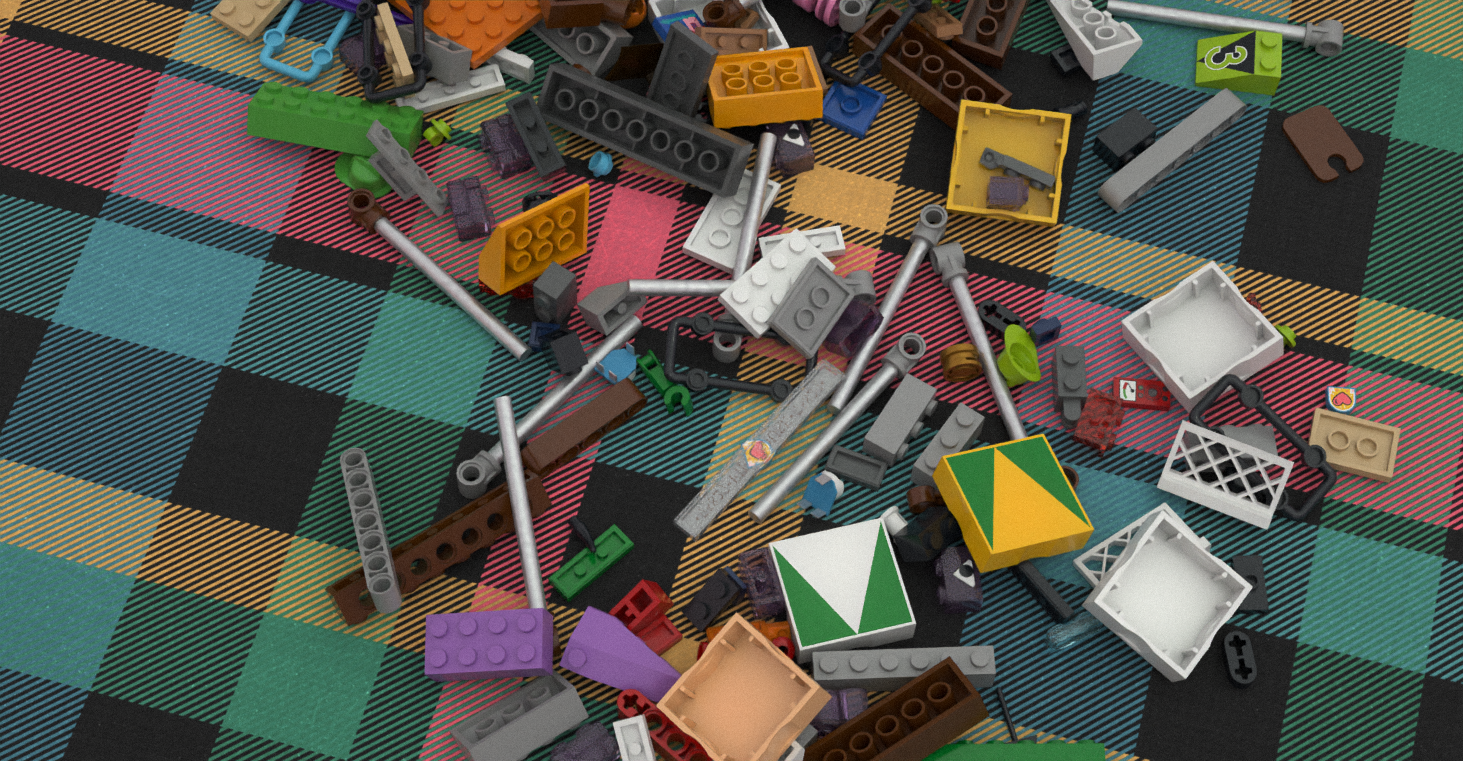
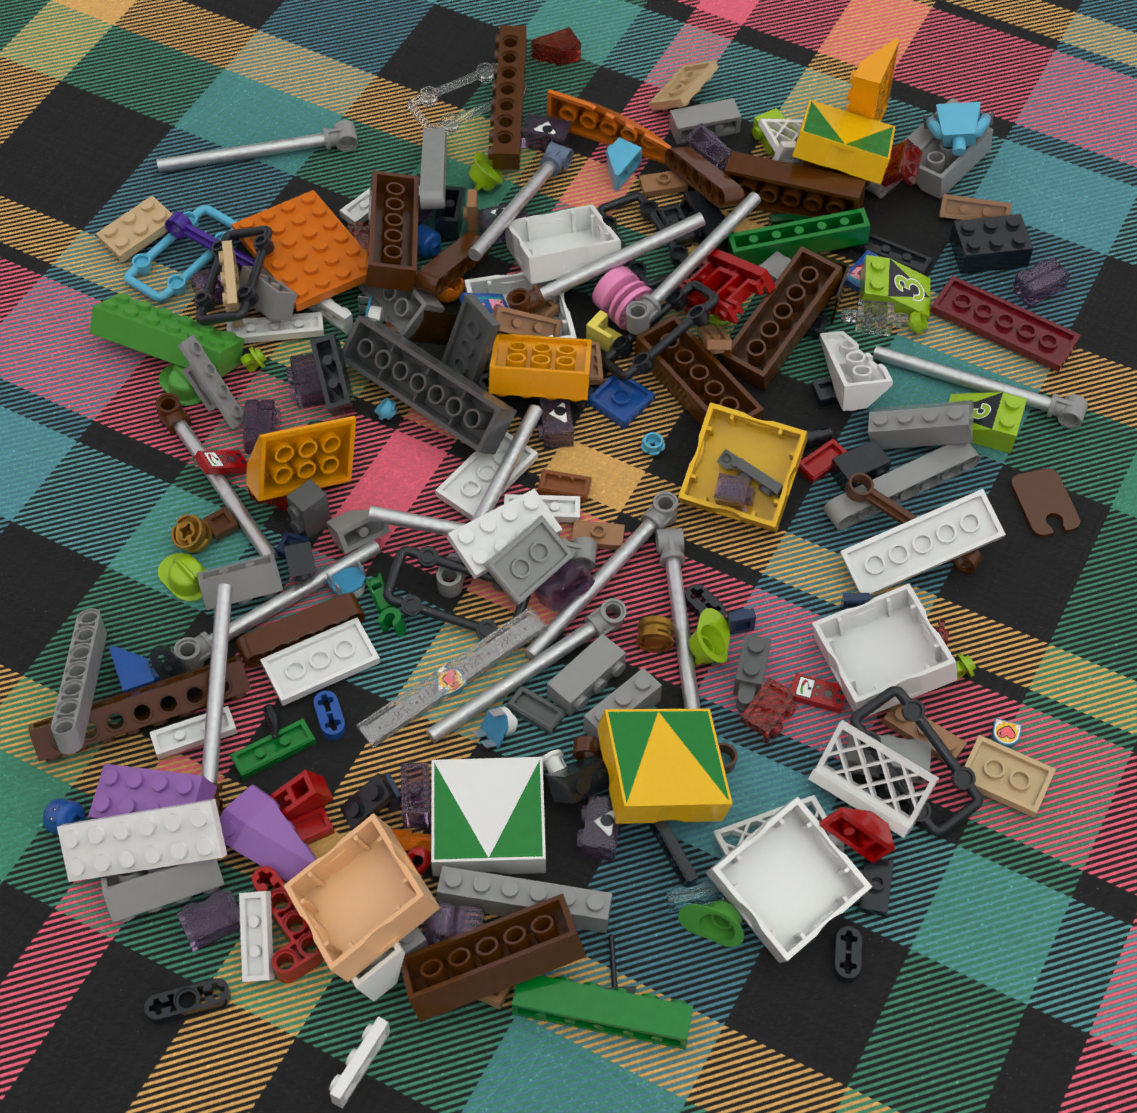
camera: 15 degrees right, 5 degrees down
none -> blue head [43,798,86,835]
none -> white plate [57,799,227,882]
none -> blue slope [109,646,160,693]
none -> white plate [149,706,237,760]
none -> black beam [150,645,187,680]
none -> lime piece [158,553,206,602]
none -> pearl gold wheel [171,514,213,554]
none -> red tile [194,450,247,475]
none -> light grey brick [197,553,283,610]
none -> reddish brown plate [203,507,239,541]
none -> white plate [260,617,380,706]
none -> blue beam [313,691,346,741]
none -> piece [353,295,383,325]
none -> dark orange plate [538,469,592,502]
none -> medium nougat plate [572,520,625,550]
none -> light yellow panel [586,310,622,352]
none -> medium azure plate [641,432,665,456]
none -> bright green piece [678,900,744,947]
none -> red tile [798,439,847,484]
none -> red slope [819,807,895,863]
none -> white plate [840,489,1006,596]
none -> dark blue tile [840,593,870,611]
none -> reddish brown piece [845,473,982,573]
none -> light grey slope [868,400,974,449]
none -> medium nougat plate [882,703,967,764]

